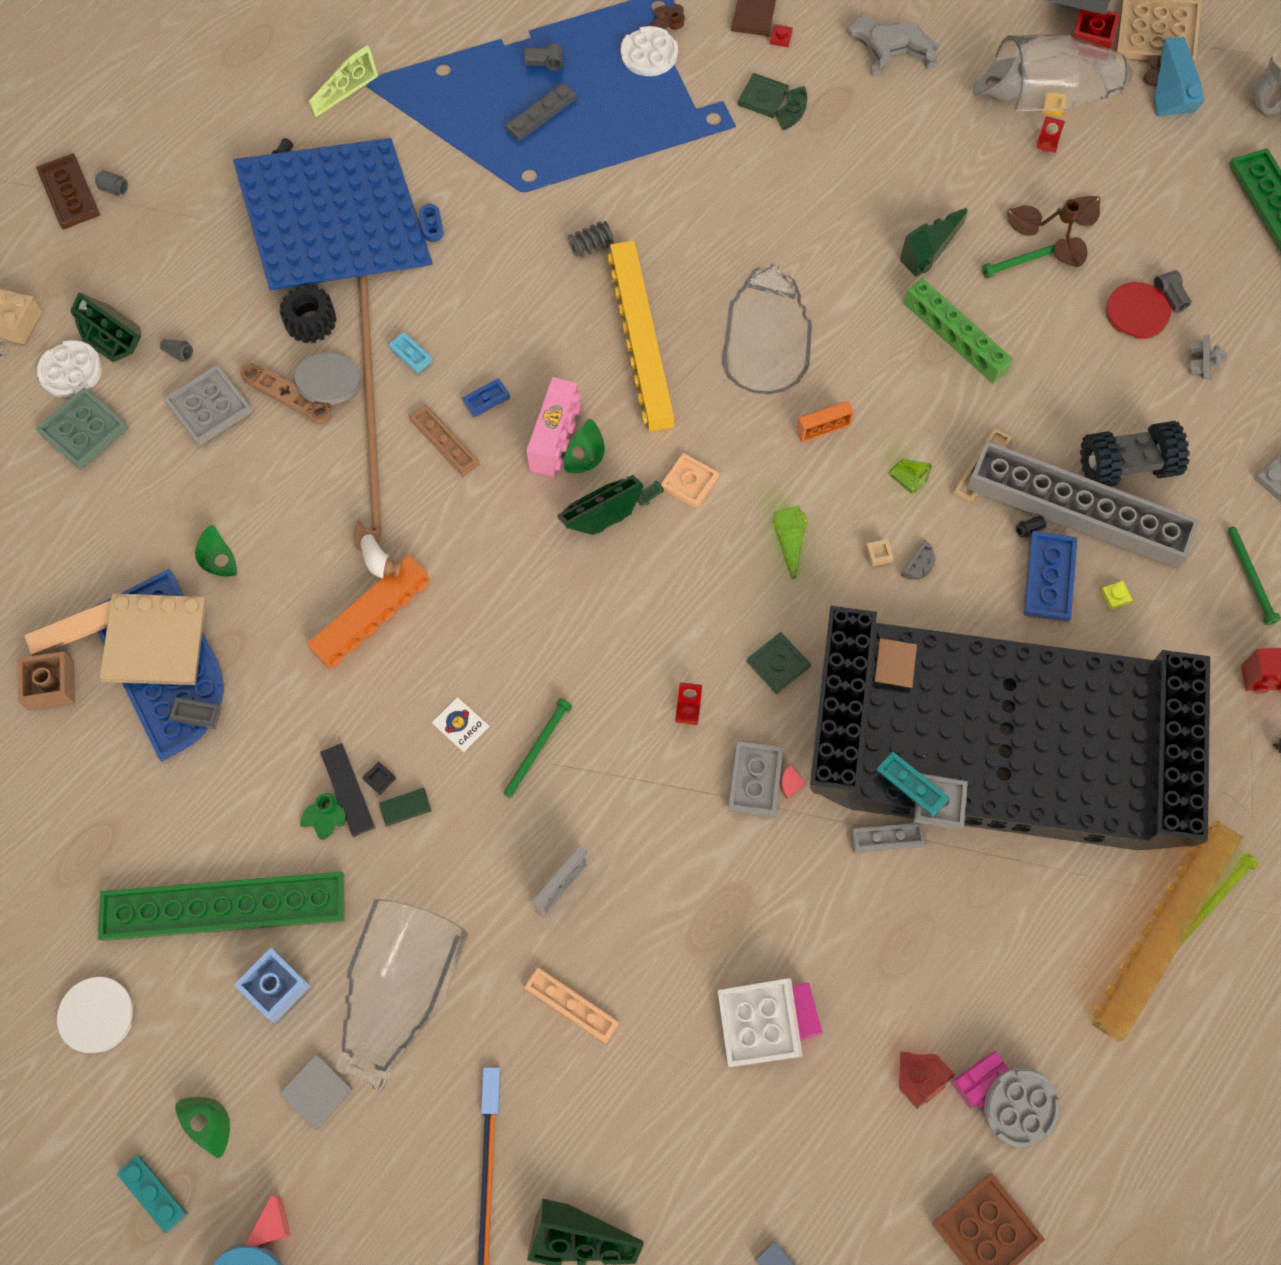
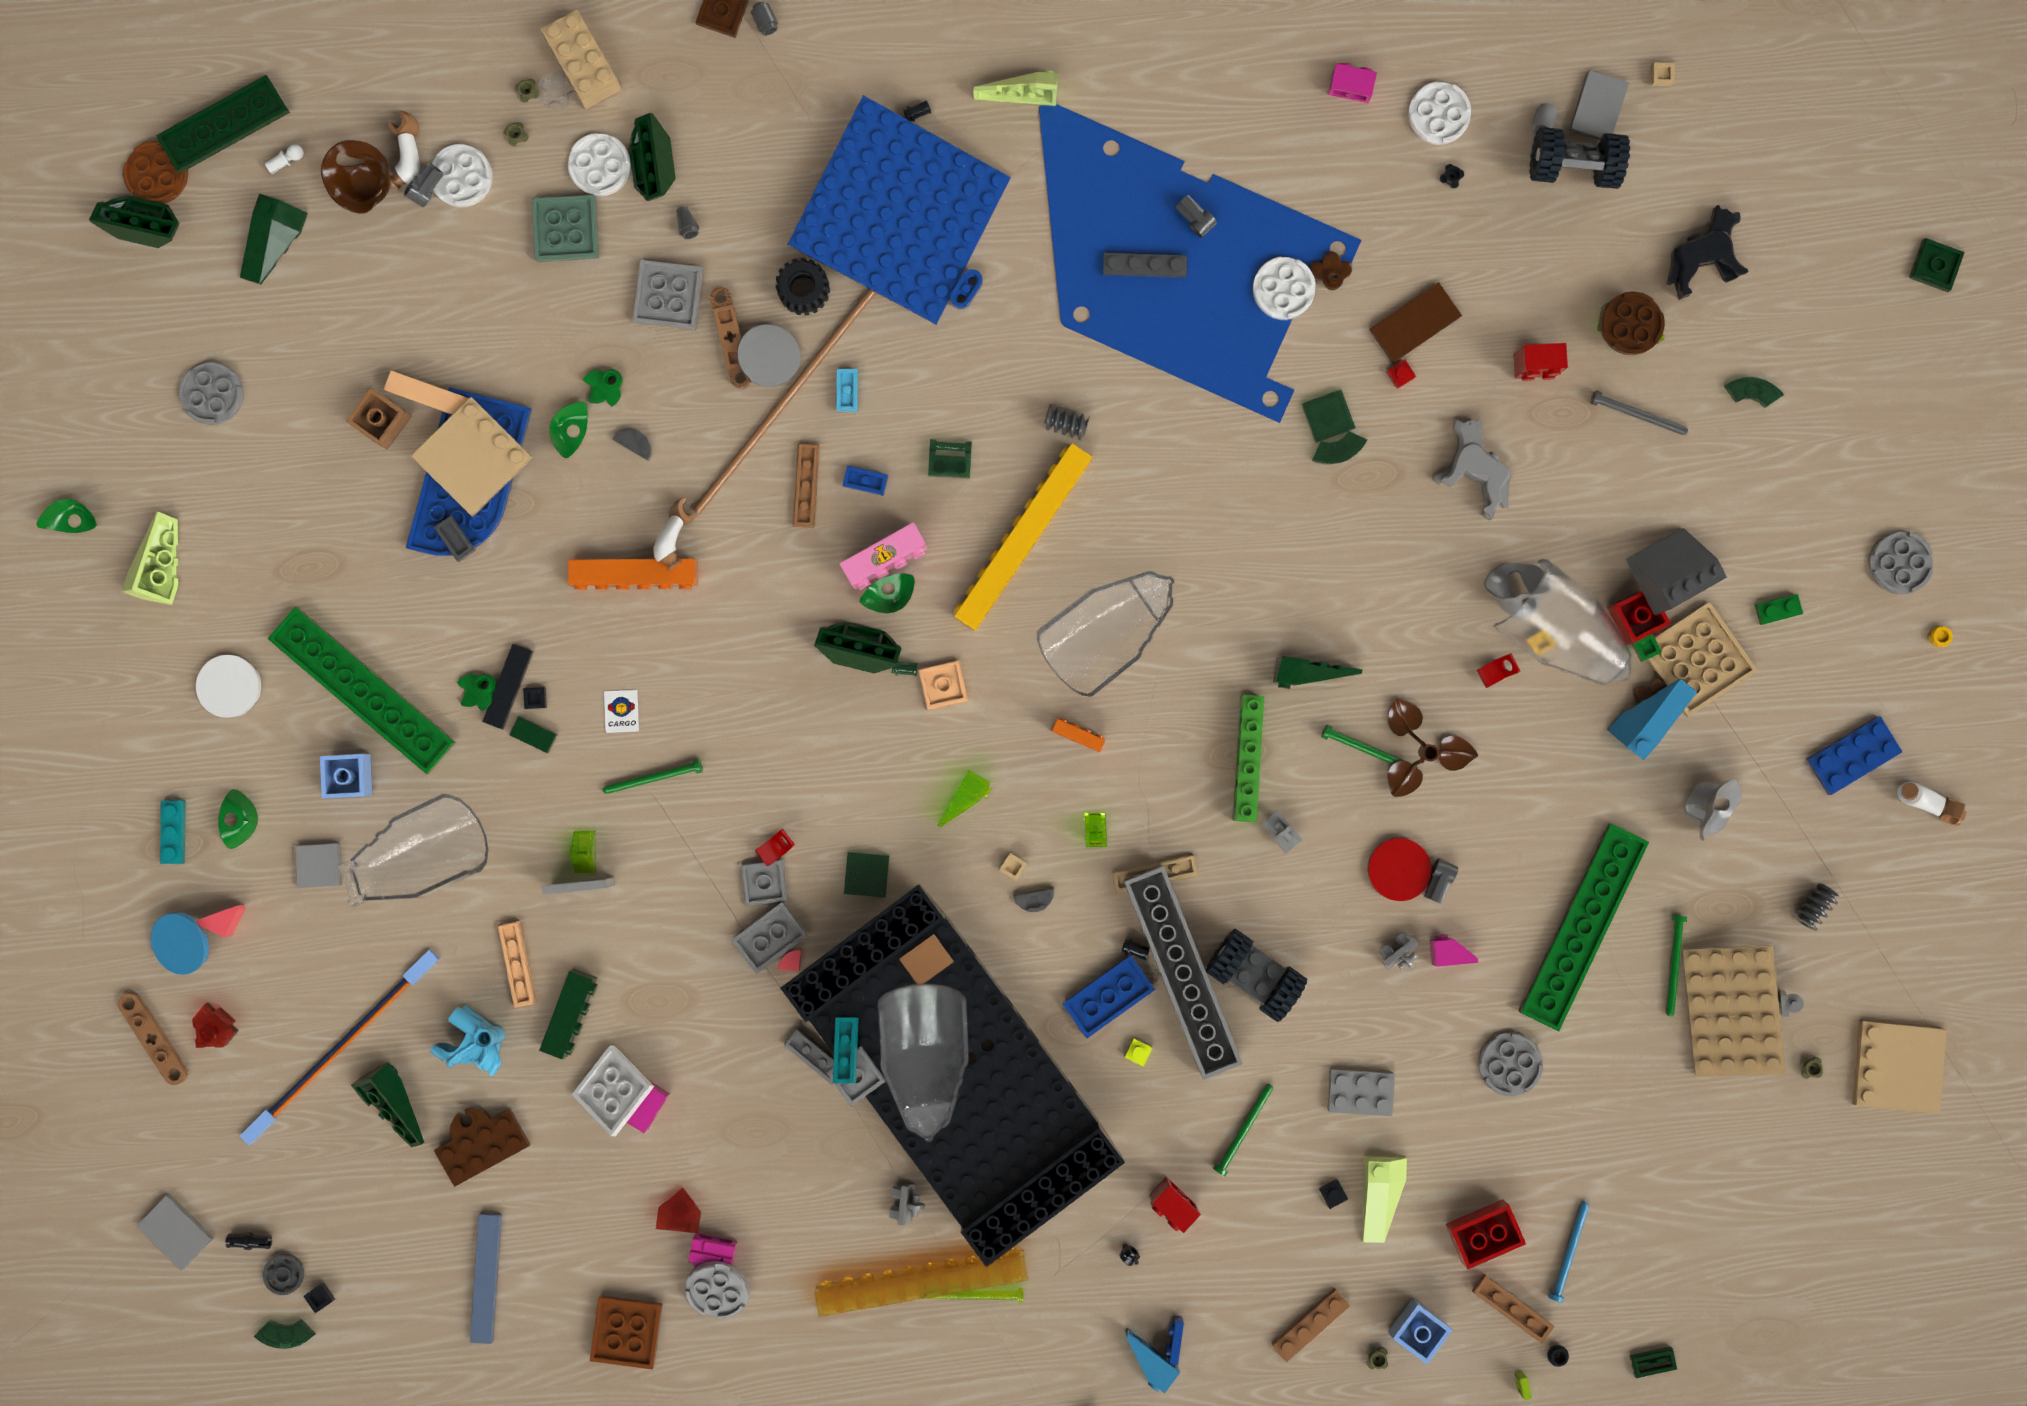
camera: 40 degrees right, 20 degrees up
none -> medium azure helmet [430,1005,505,1076]
none -> reddish brown plate [434,1107,531,1187]
none -> dark green brick [539,969,598,1060]
none -> clear neon green slope [570,830,597,873]
none -> green plate [583,369,623,407]
none -> flat silver tile [612,429,652,461]
none -> light grey tile [741,859,788,906]
none -> clear windscreen [878,984,969,1142]
none -> light grey hips [889,1183,925,1225]
none -> clear green plate [928,439,972,479]
none -> light grey hips [1262,811,1302,853]
none -> dark pink slope [1429,935,1479,967]
none -> green plate [1632,634,1662,662]

